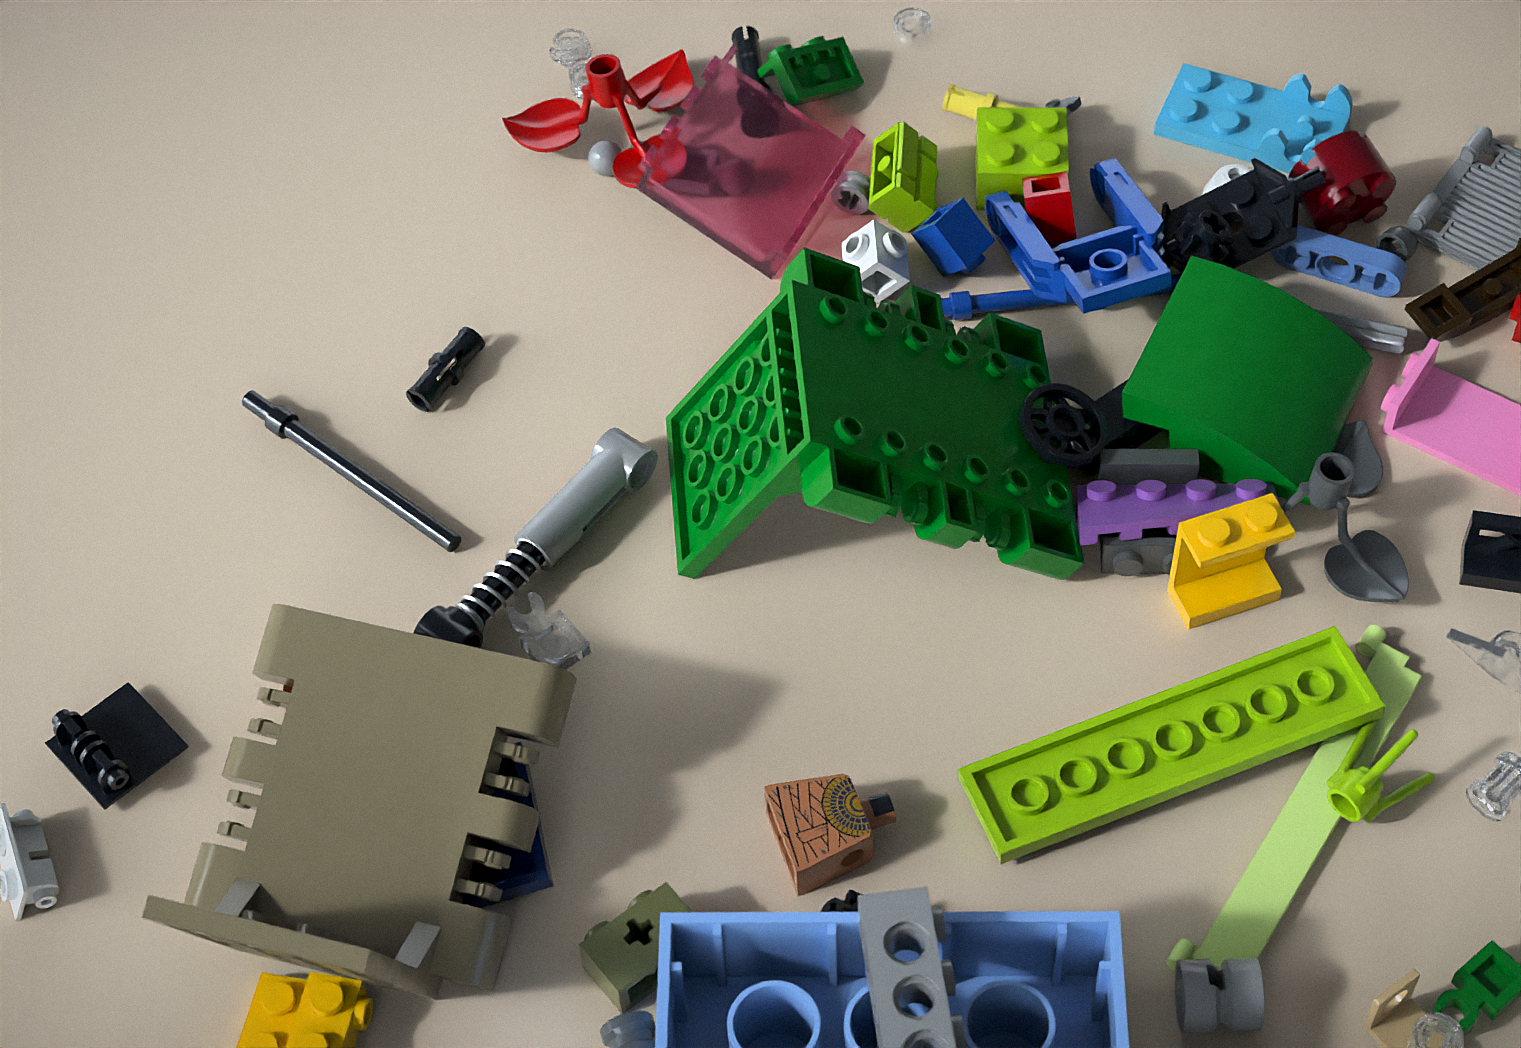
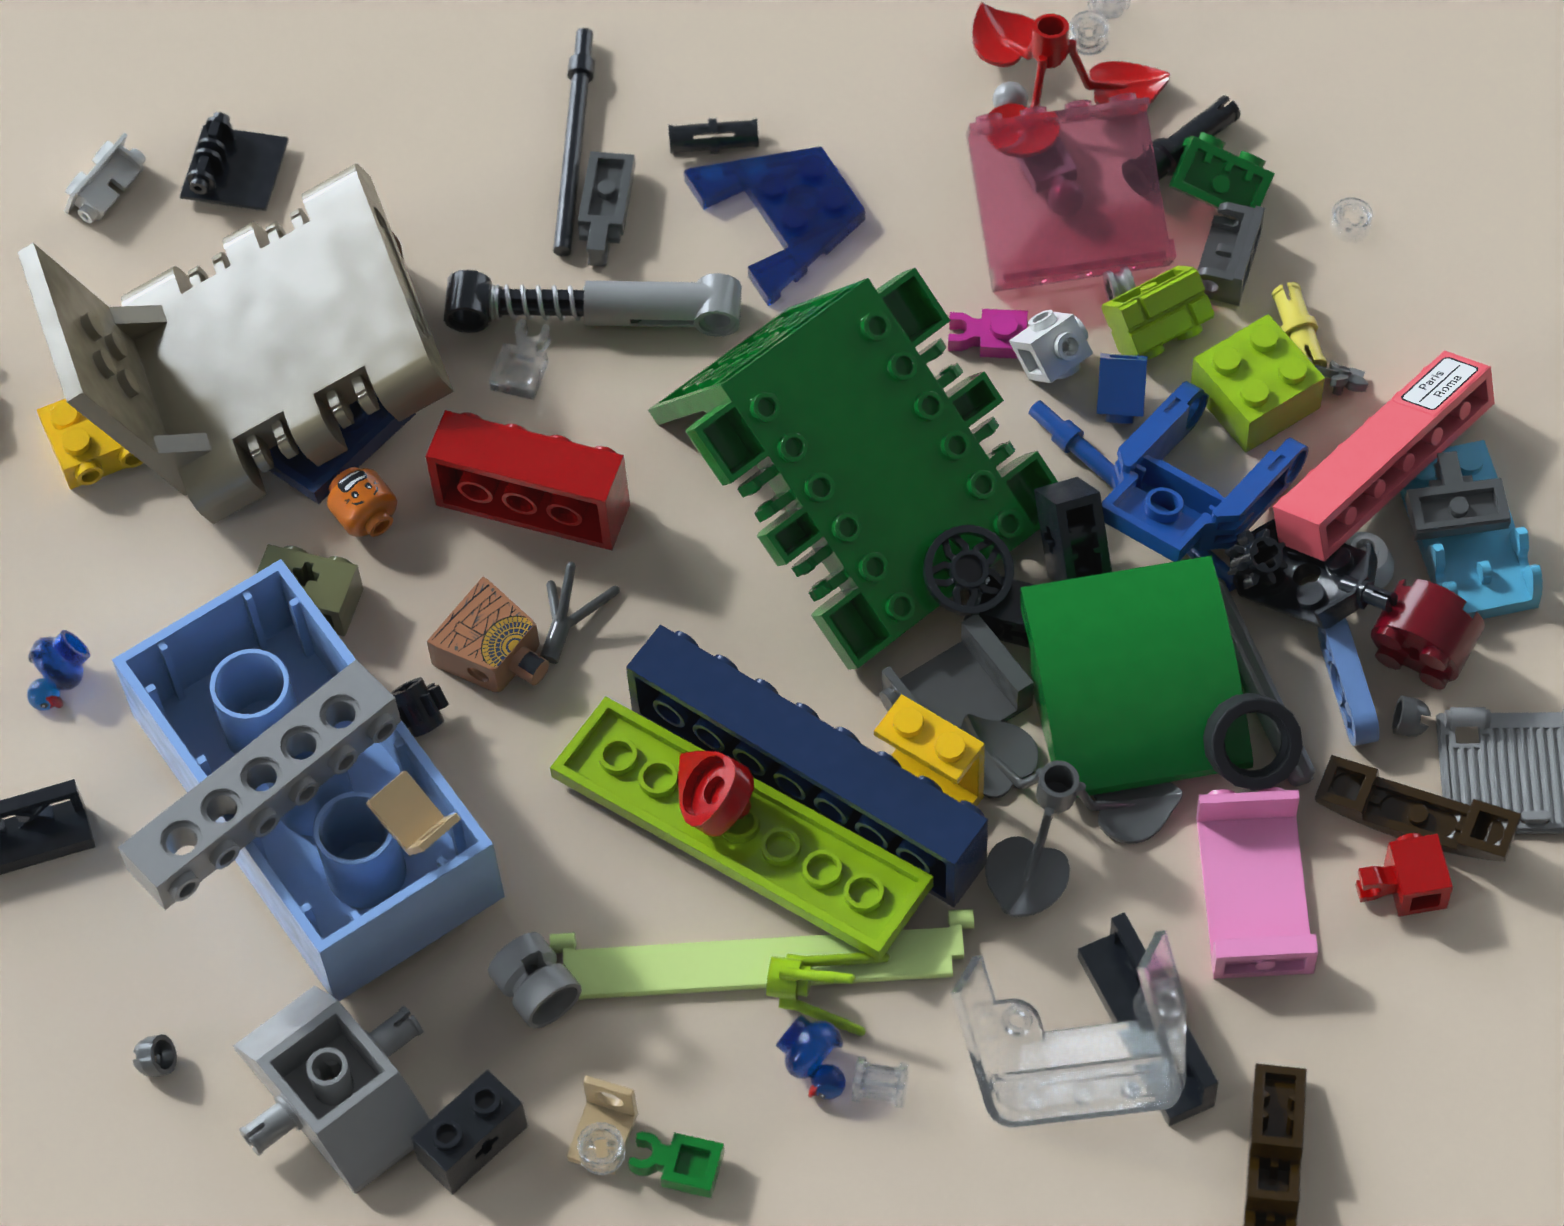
camera: 55 degrees right, 5 degrees up
red brick [1022,171,1077,248] -> none
medium lavender wing [1075,479,1278,546] -> none
none -> orange head [327,467,397,537]
none -> tan bracket [366,771,461,856]
none -> red brick [425,410,630,551]
none -> dark grey plant [540,562,620,664]
none -> dark grey hinge [578,151,636,267]
none -> dark blue brick [626,624,988,908]
none -> red piece [678,751,754,837]
none -> clear blue wing [684,146,865,306]
none -> clear blue animal [775,1014,846,1100]
none -> black brick [1034,477,1112,582]
none -> dark grey hinge [1198,202,1265,306]
none -> black tyre [1203,693,1303,791]
none -> coral brick [1273,350,1495,562]
none -> dark grey hinge [1405,451,1511,541]

